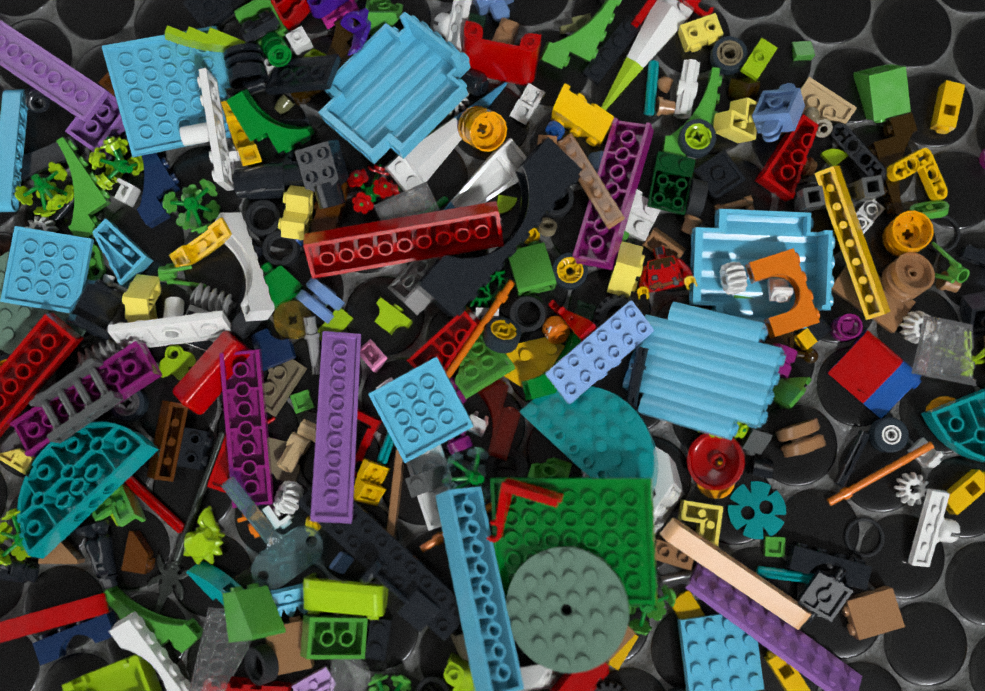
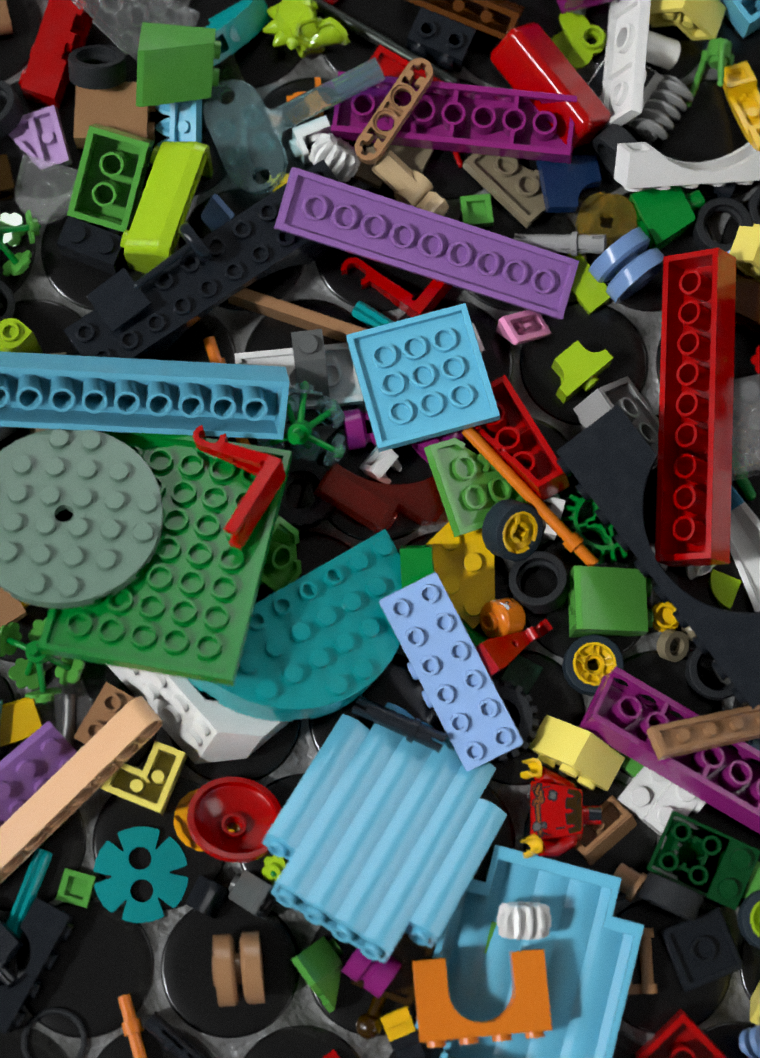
camera: 90 degrees right, 5 degrees down
yellow slope [353,459,390,506] -> none
white bracket [767,278,793,303] -> none
none -> medium nougat beam [355,58,434,164]

